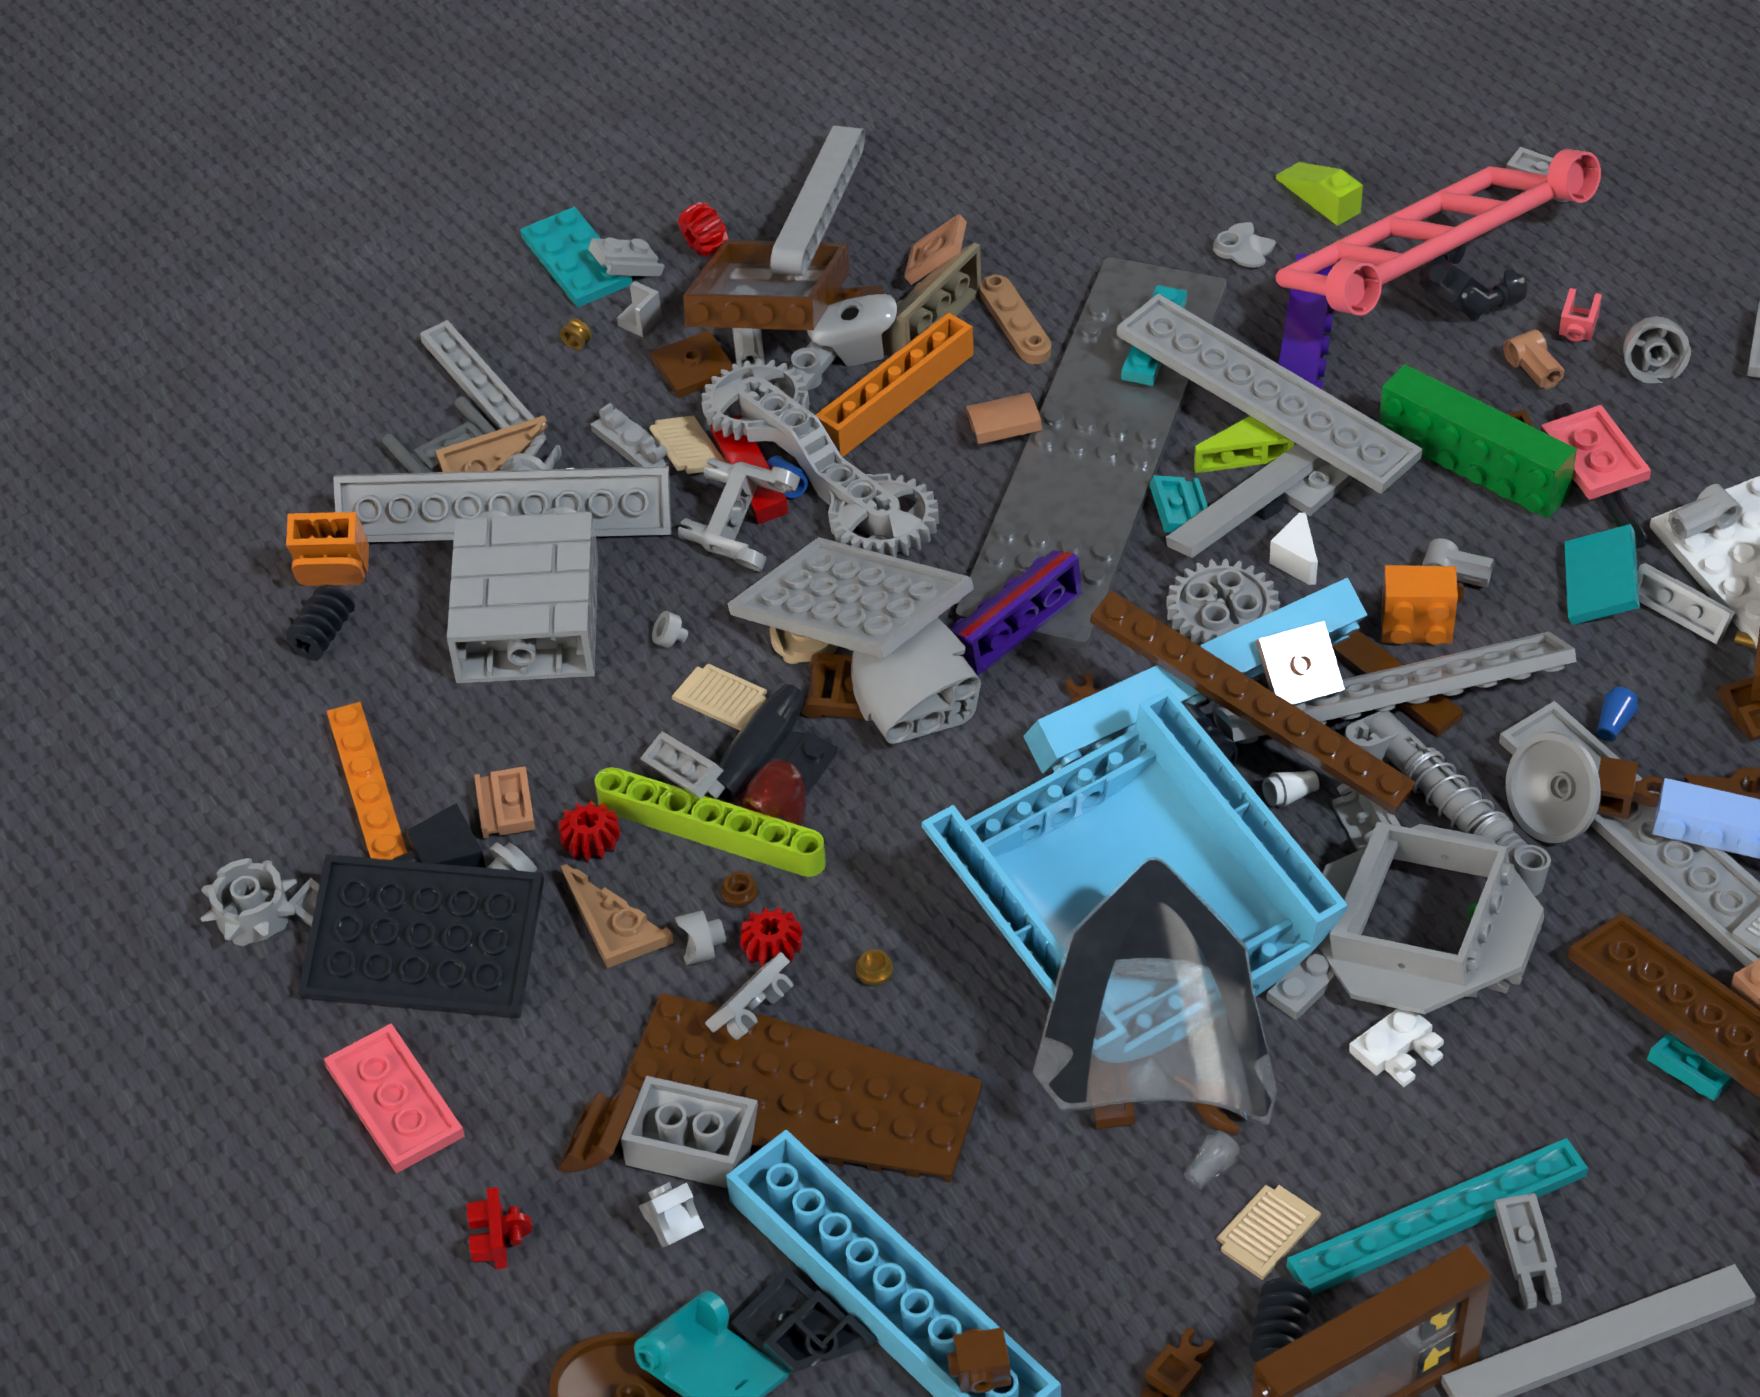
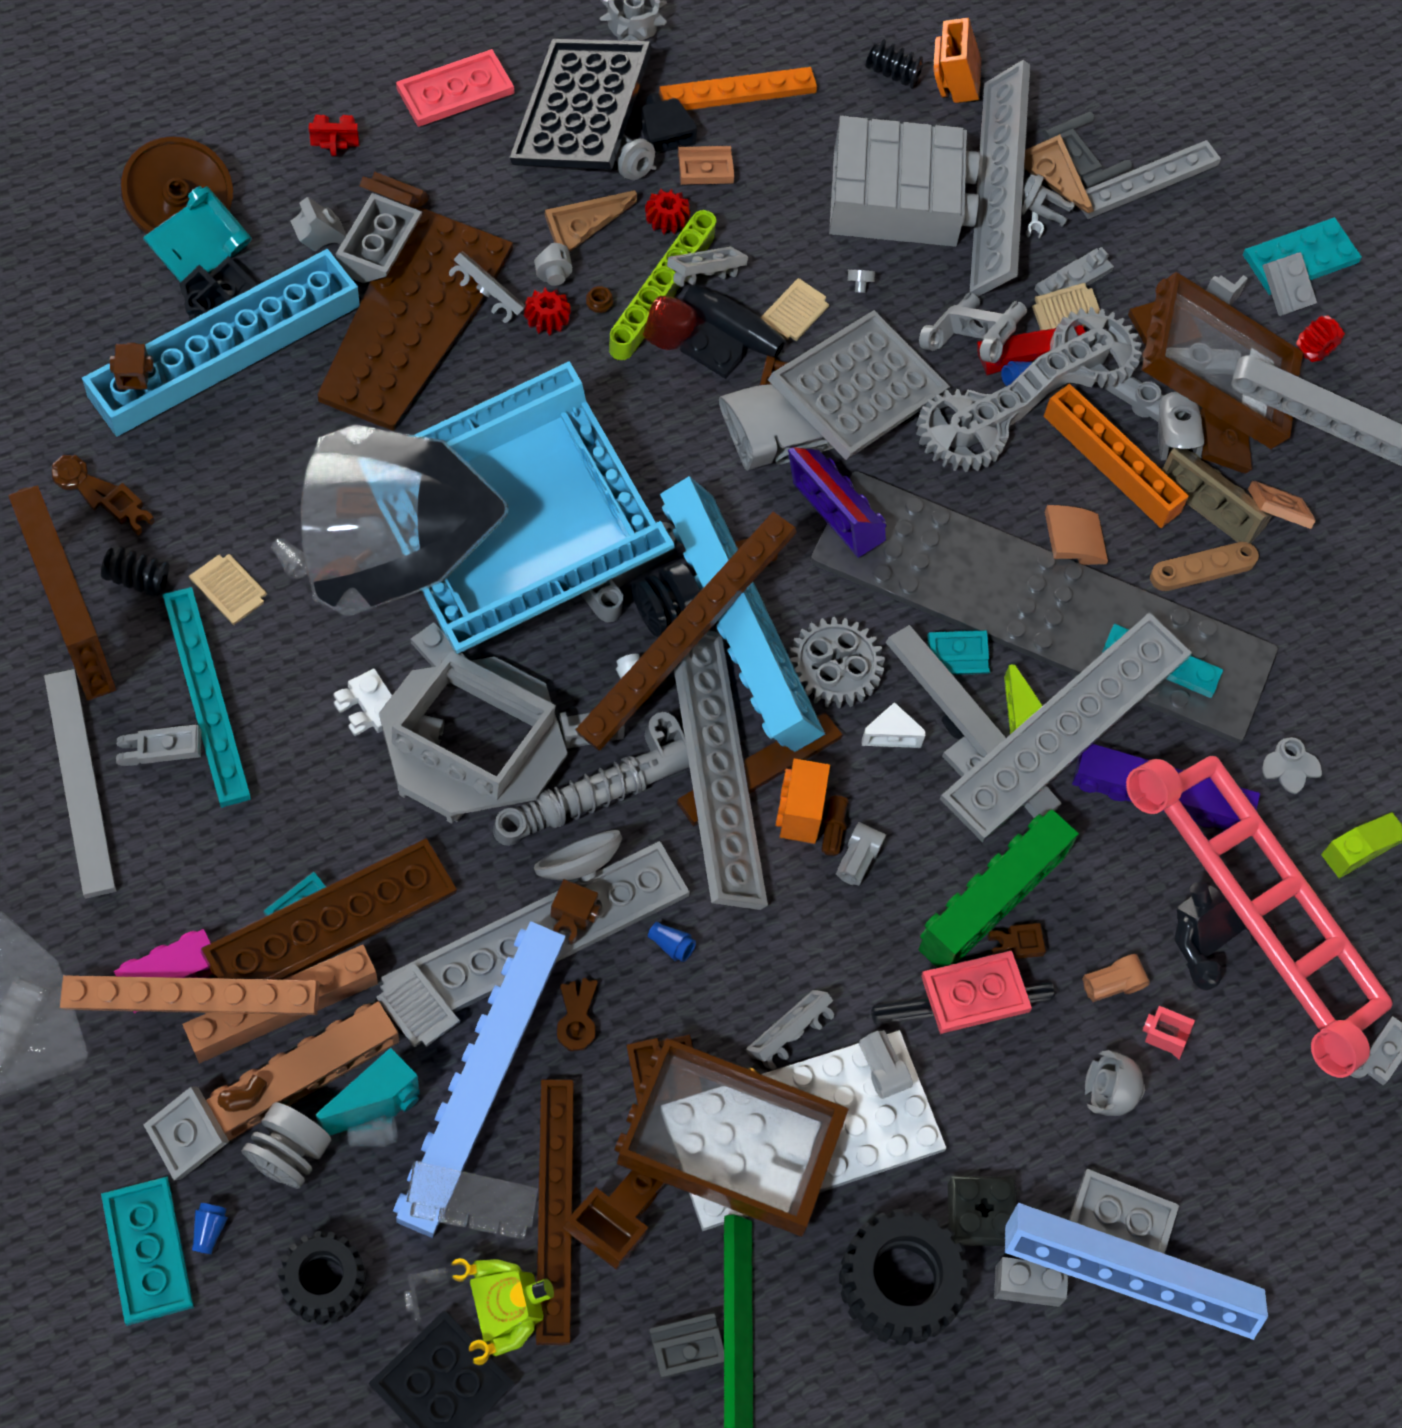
camera: 85 degrees right, 15 degrees up
pearl gold bush [559,318,592,351] -> none
pearl gold plate [856,949,894,985] -> none
plate [1255,621,1345,704] -> none
teal tile [1565,524,1640,625] -> none

